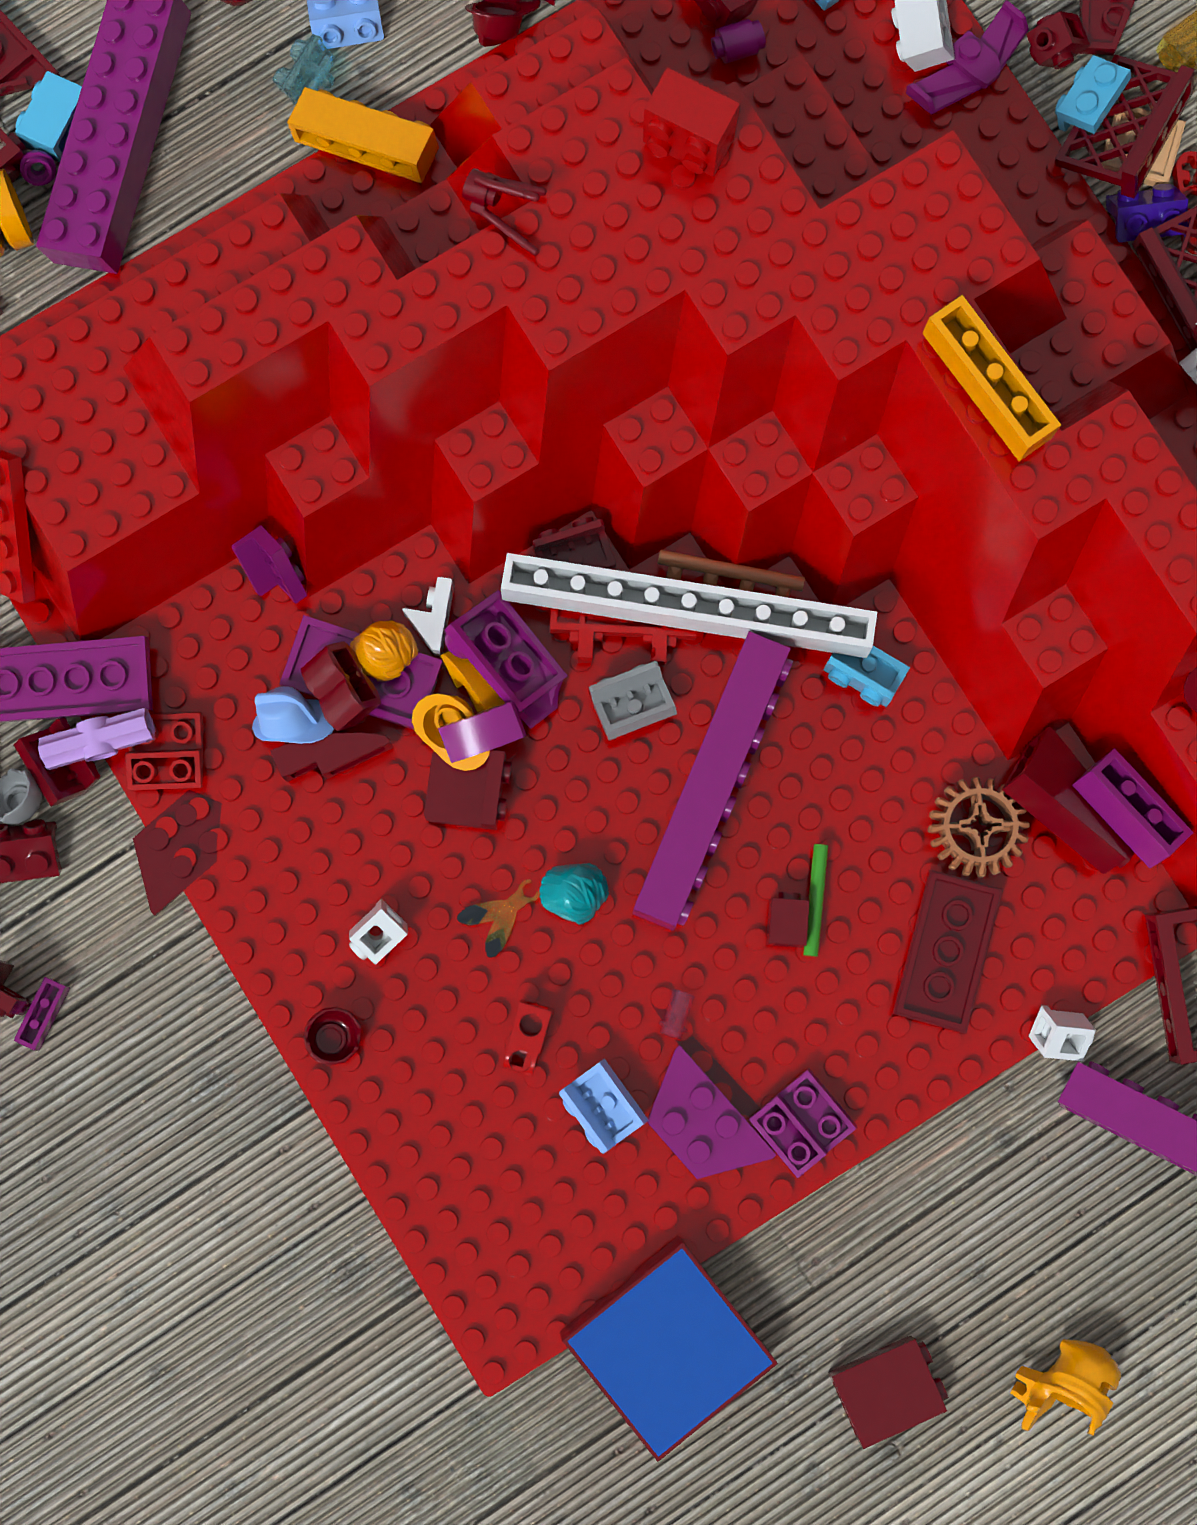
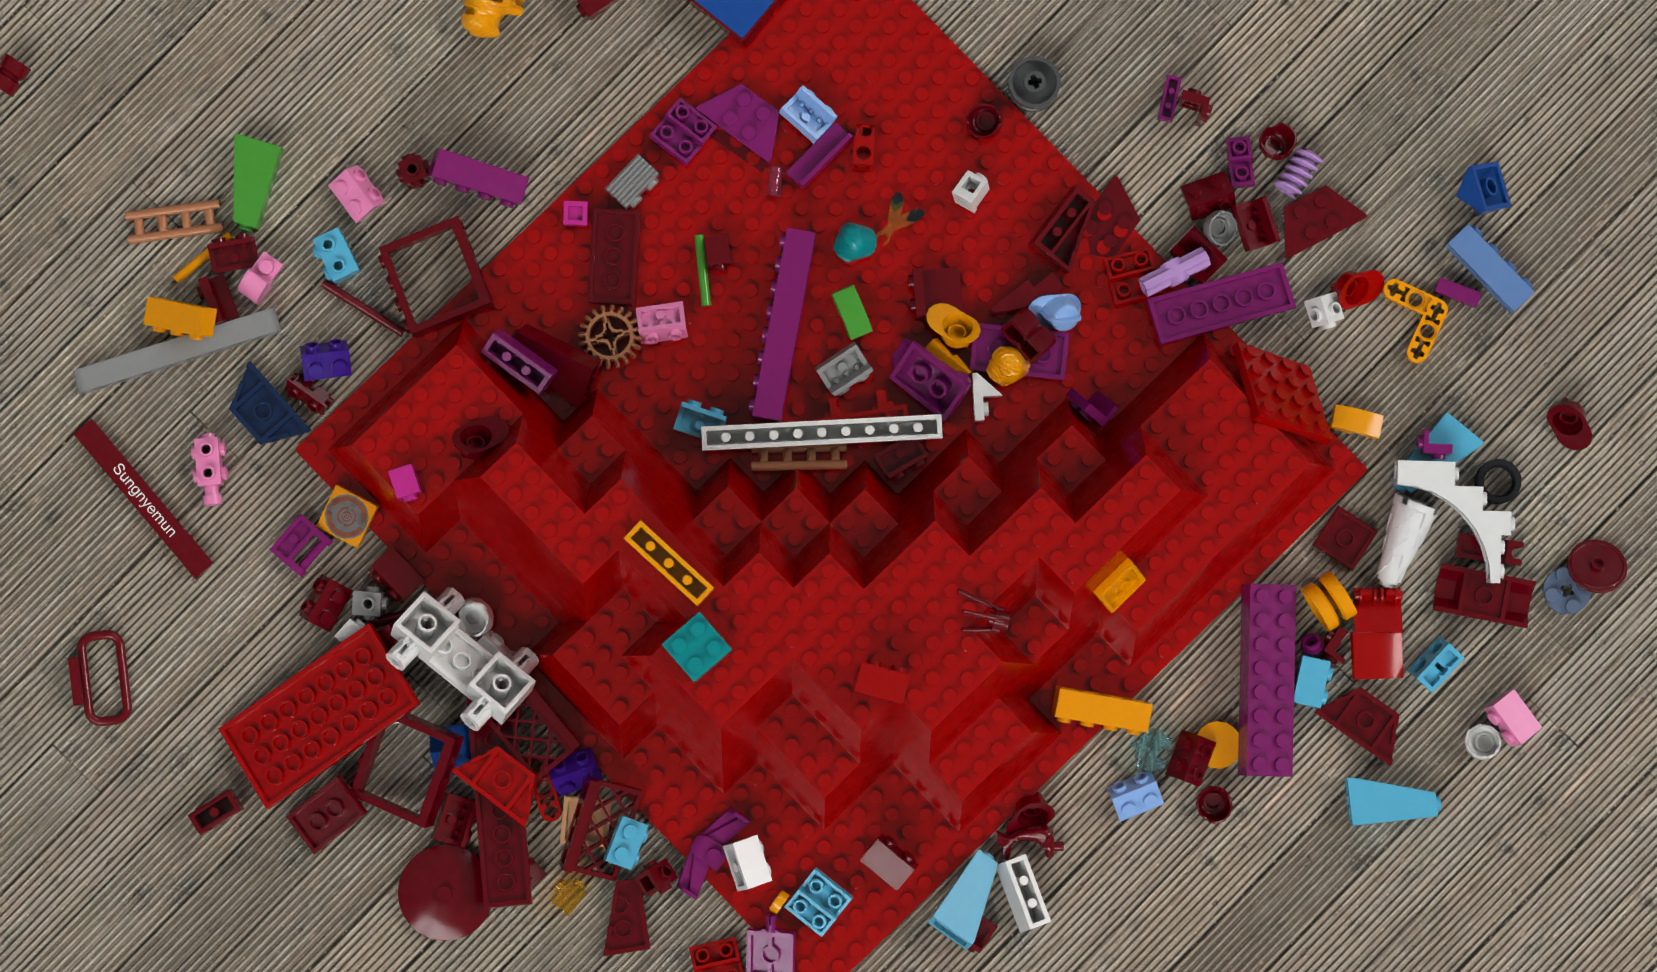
camera: 170 degrees right, 5 degrees up
magenta slope [438,701,526,763] -> none
magenta brick [711,19,766,64] -> none
white brick [1029,1005,1096,1061] -> none
none -> dark pink plate [563,201,588,226]
none -> light grey brick [605,154,659,210]
none -> bright pink bracket [636,301,688,344]
none -> teal brick [662,612,732,682]
none -> magenta panel [786,122,853,190]
none -> bright green slope [831,285,873,340]
none -> dark grey wheel [1008,56,1061,113]
none -> dark red wedge [1028,187,1095,273]
none -> light orange tile [1093,557,1146,614]
none -> dark red bracket [1165,730,1216,787]
none -> light orange tile [1197,721,1239,769]

